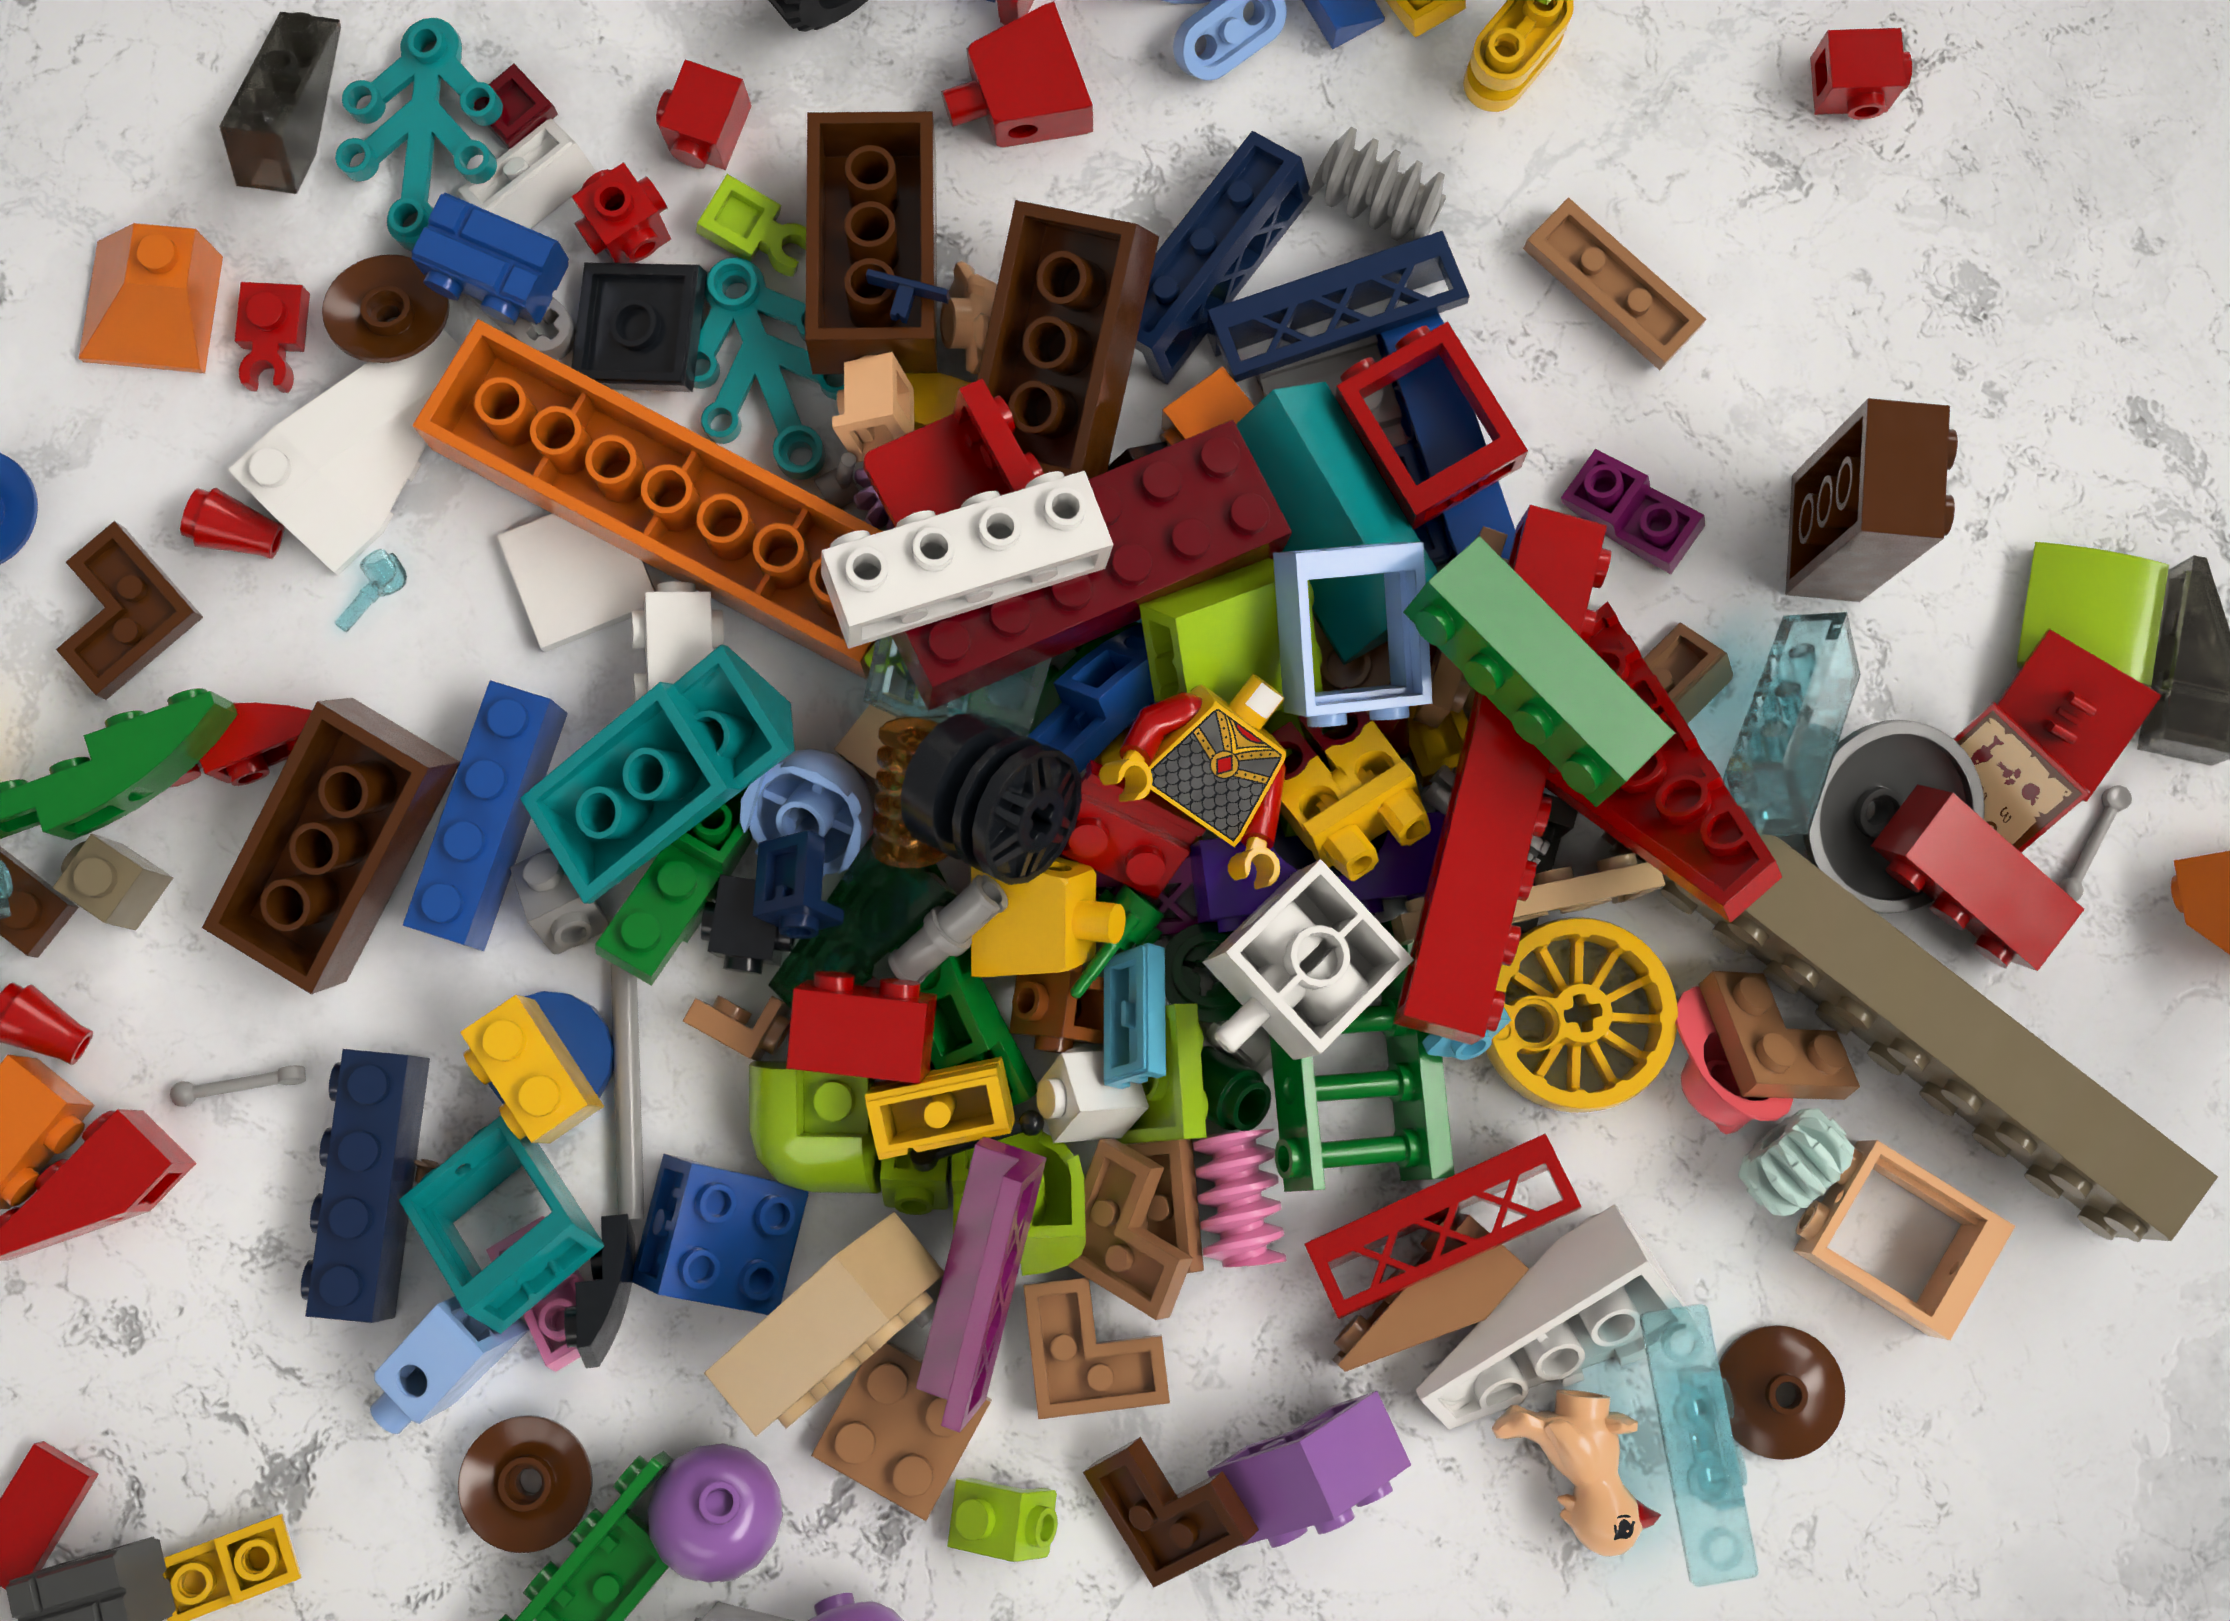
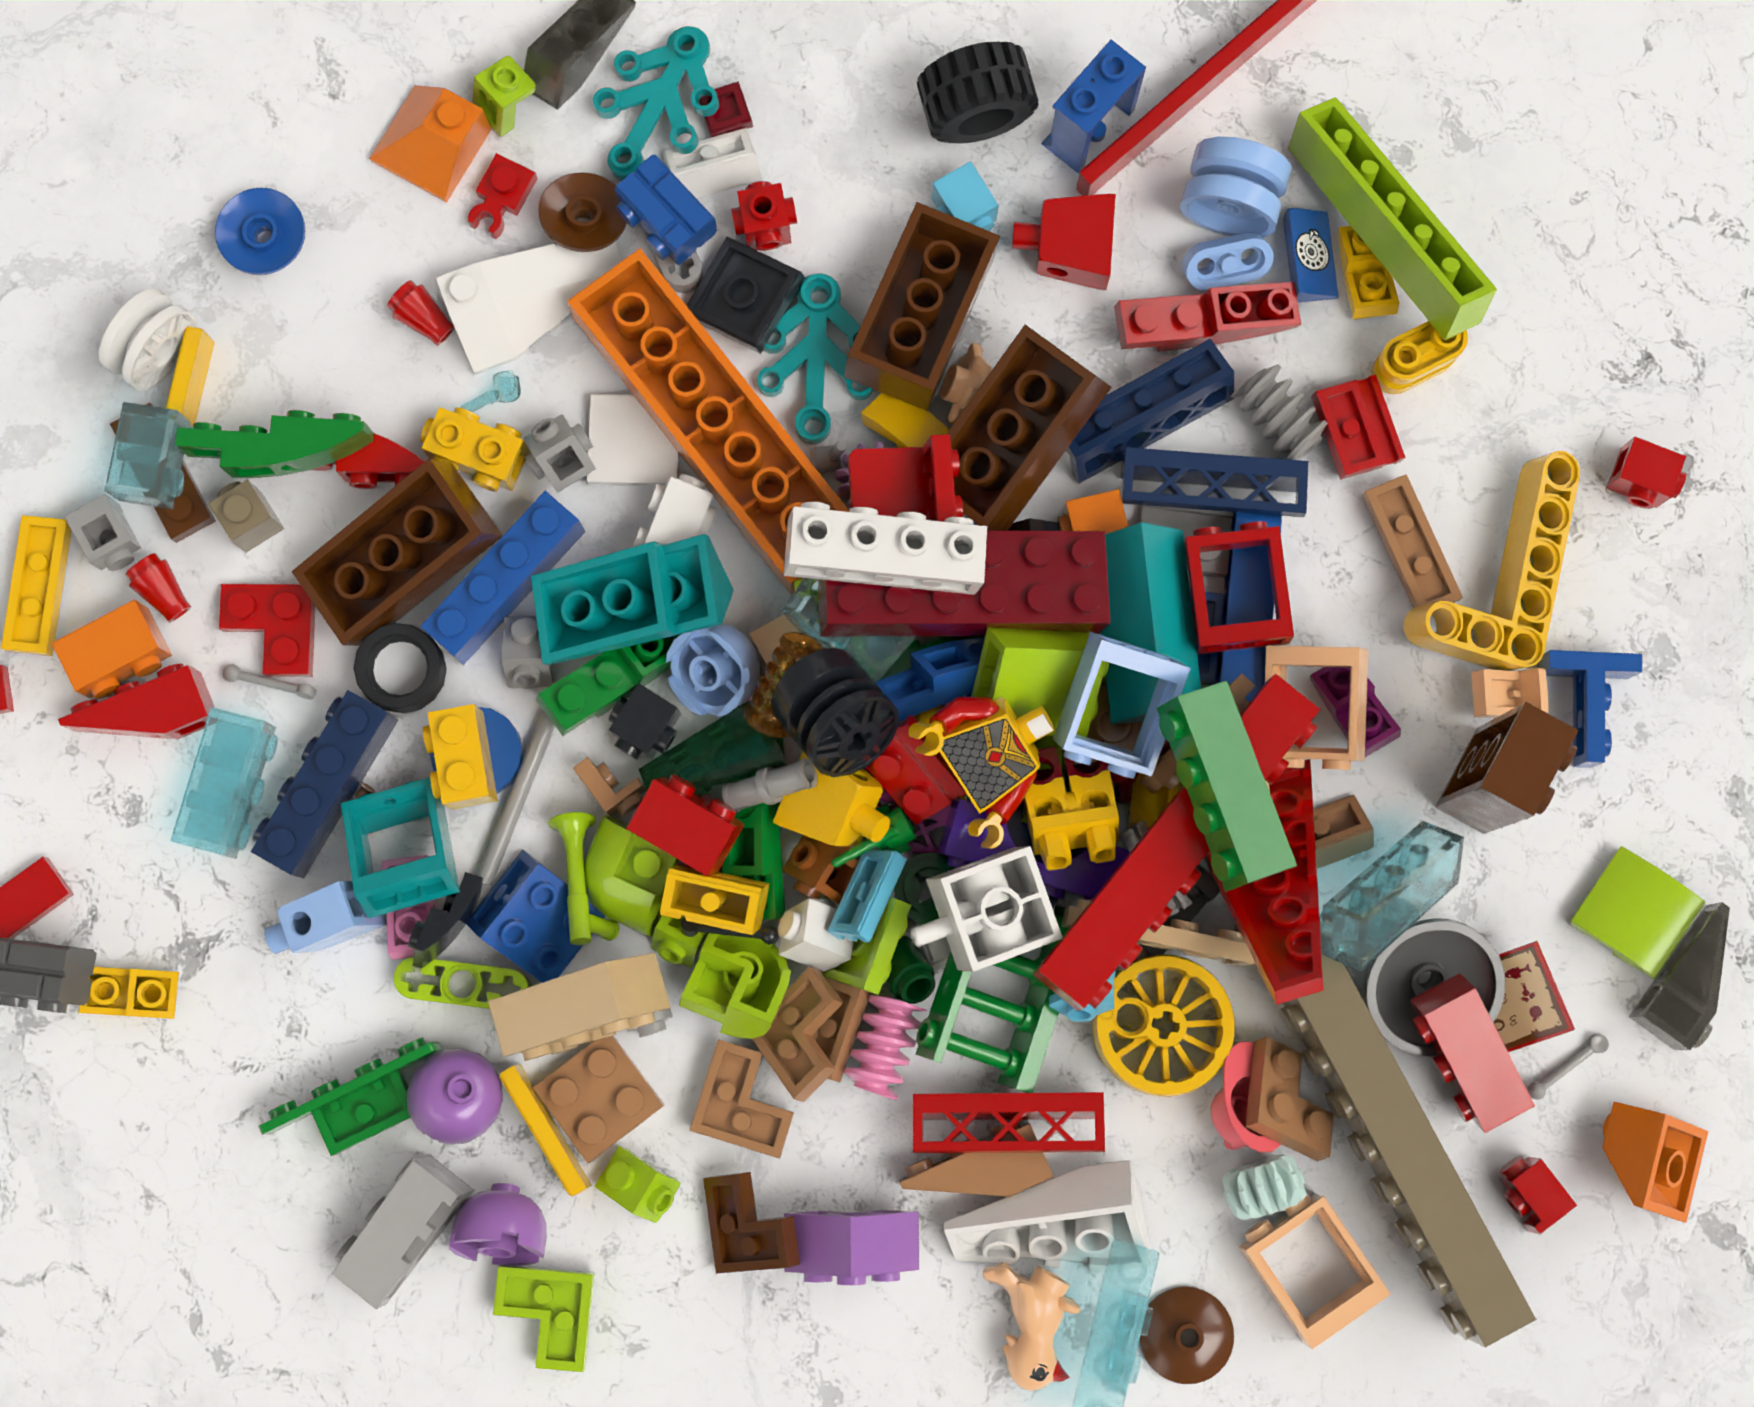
camera: 25 degrees right, 0 degrees up
reddish brown plate [56,521,203,700] -> none
reddish brown dish [458,1415,593,1553] -> none
red brick [656,59,752,170] -> none
lime plate [696,174,806,277] -> none
dark blue bracket [753,830,844,939] -> none
light nougat brick [832,352,915,463] -> none
dark blue piece [866,269,950,324] -> none
magenta fence [916,1137,1047,1433] -> none
red piece [1996,628,2162,802] -> none
none -> clear light blue brick [170,707,278,859]
none -> red plate [219,584,315,677]
none -> black tyre [353,623,447,714]
none -> lime beam [394,957,531,1009]
none -> yellow brick [420,407,530,492]
none -> lime bracket [472,56,536,137]
none -> yellow tile [499,1065,592,1197]
none -> light grey brick [524,414,596,493]
none -> lime piece [548,812,620,945]
none -> medium azure brick [931,161,999,231]
none -> slope [1114,281,1302,352]
none -> light nougat window [1265,646,1368,770]
none -> red plate [1311,374,1406,480]
none -> yellow beam [1403,450,1580,671]
none -> light nougat bracket [1471,668,1548,718]
none -> red brick [1499,1156,1577,1235]
none -> blue bracket [1537,650,1642,768]

